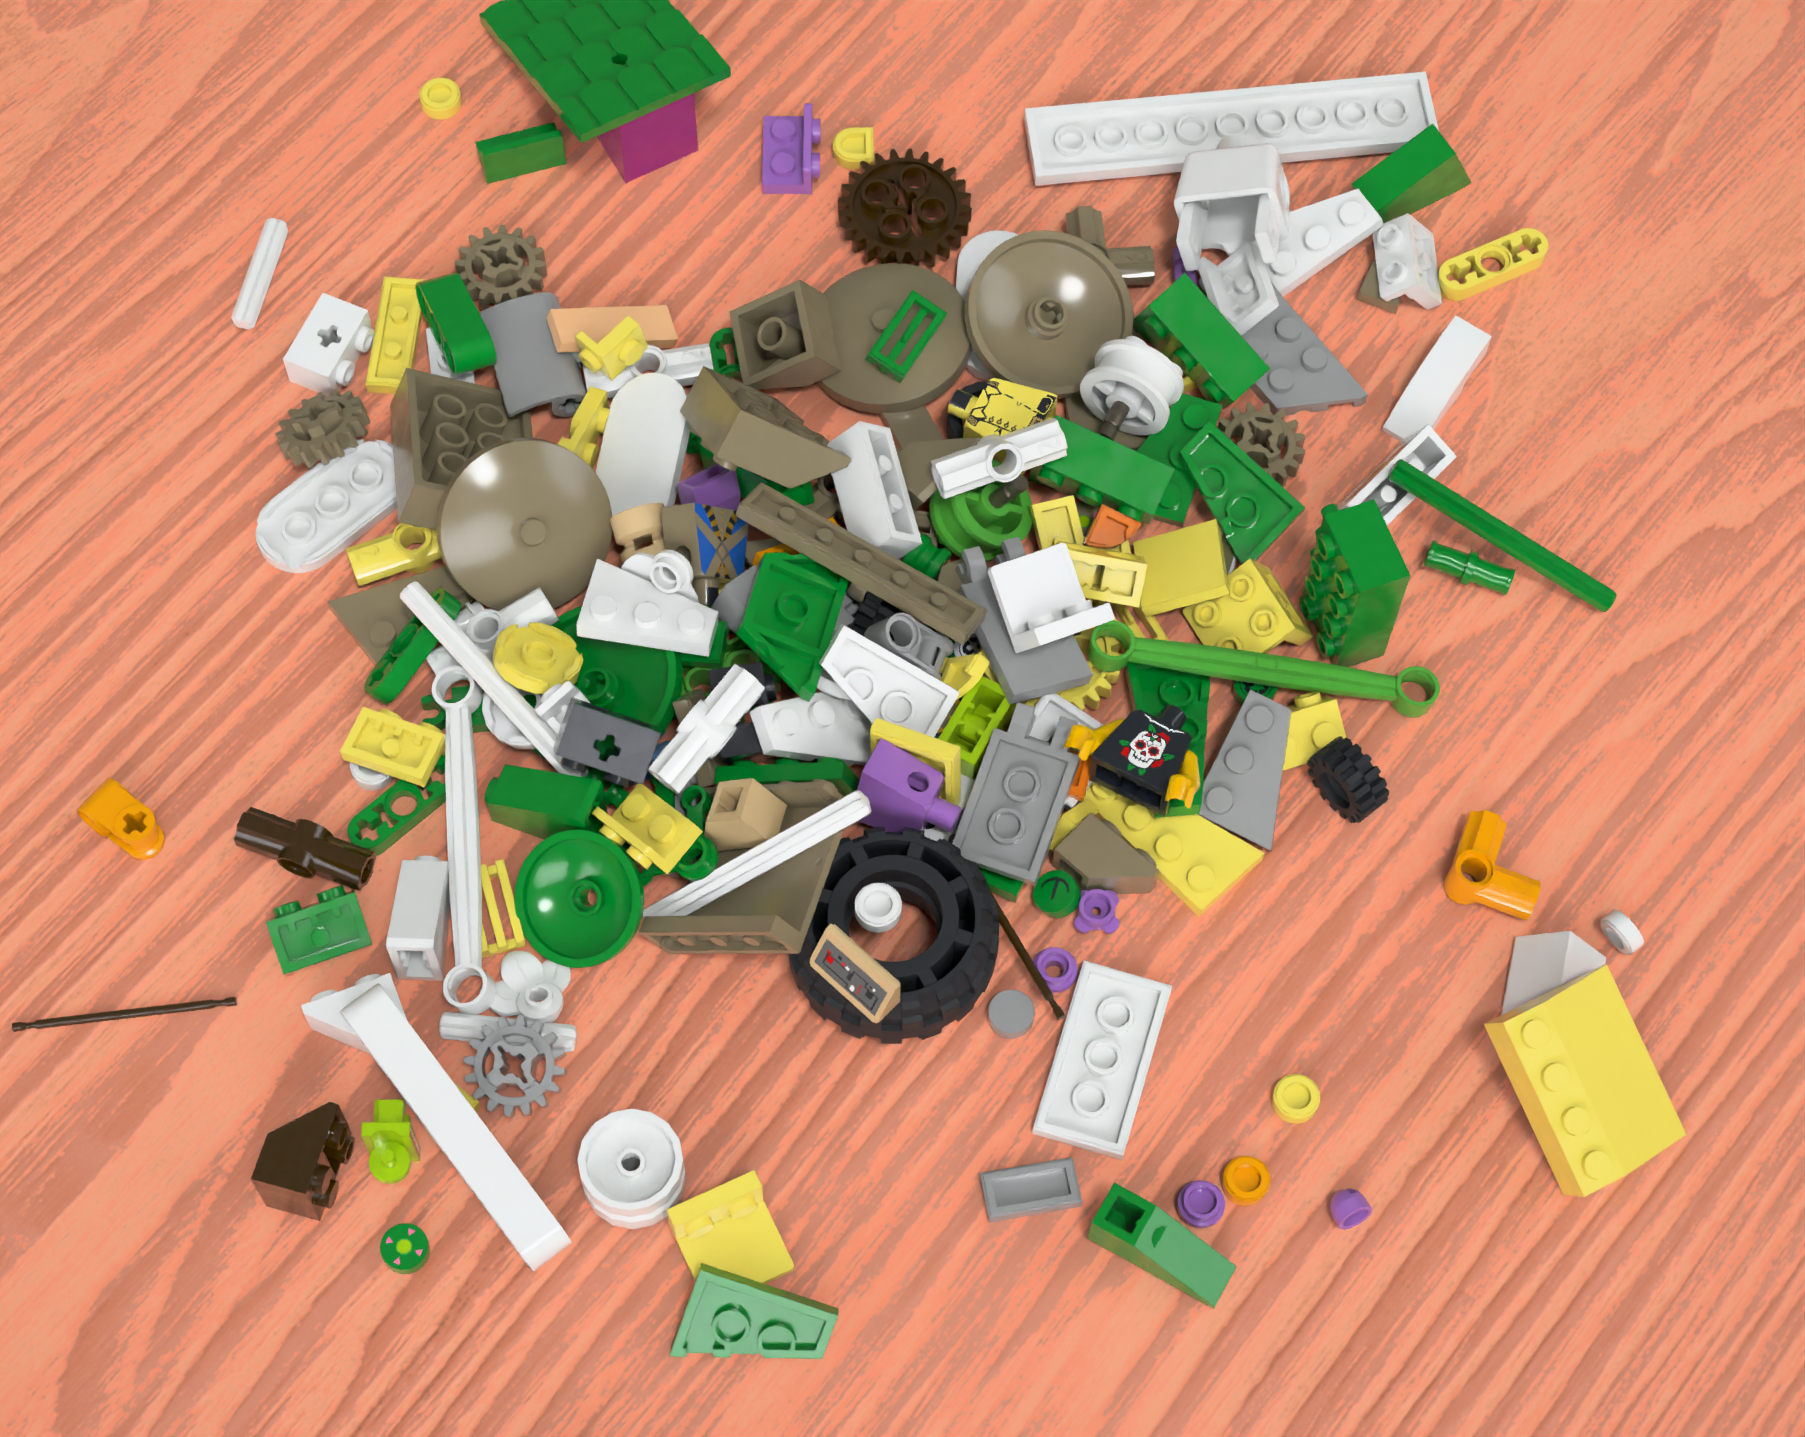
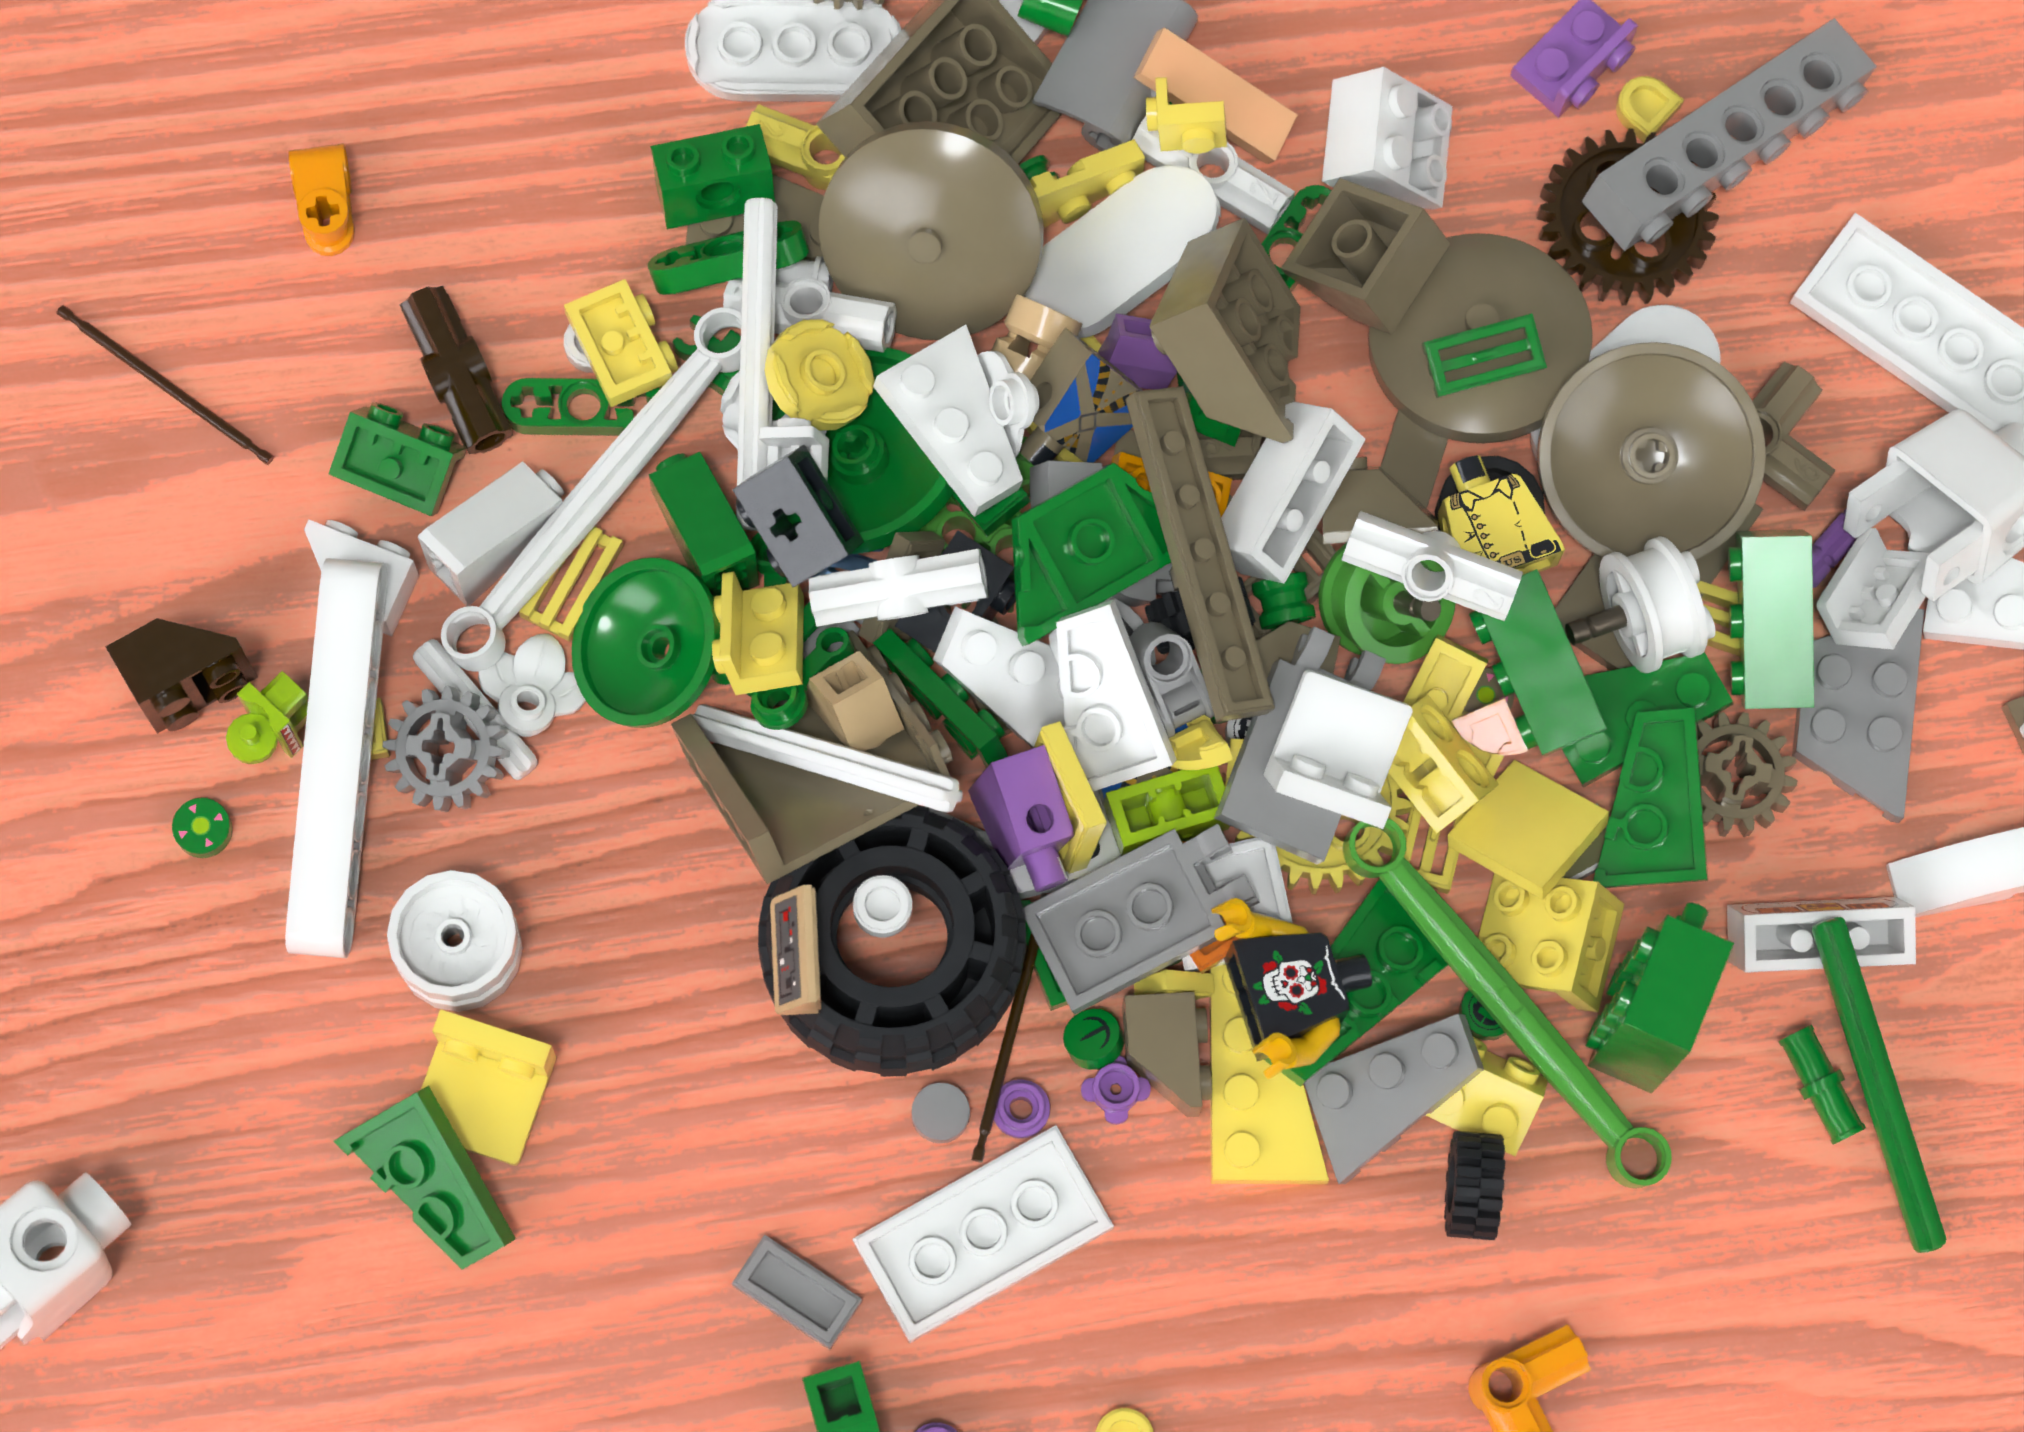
camera: 40 degrees right, 10 degrees up
none -> green brick [651,124,775,229]
none -> white slope [1322,67,1452,210]
none -> light grey brick [1582,18,1877,251]

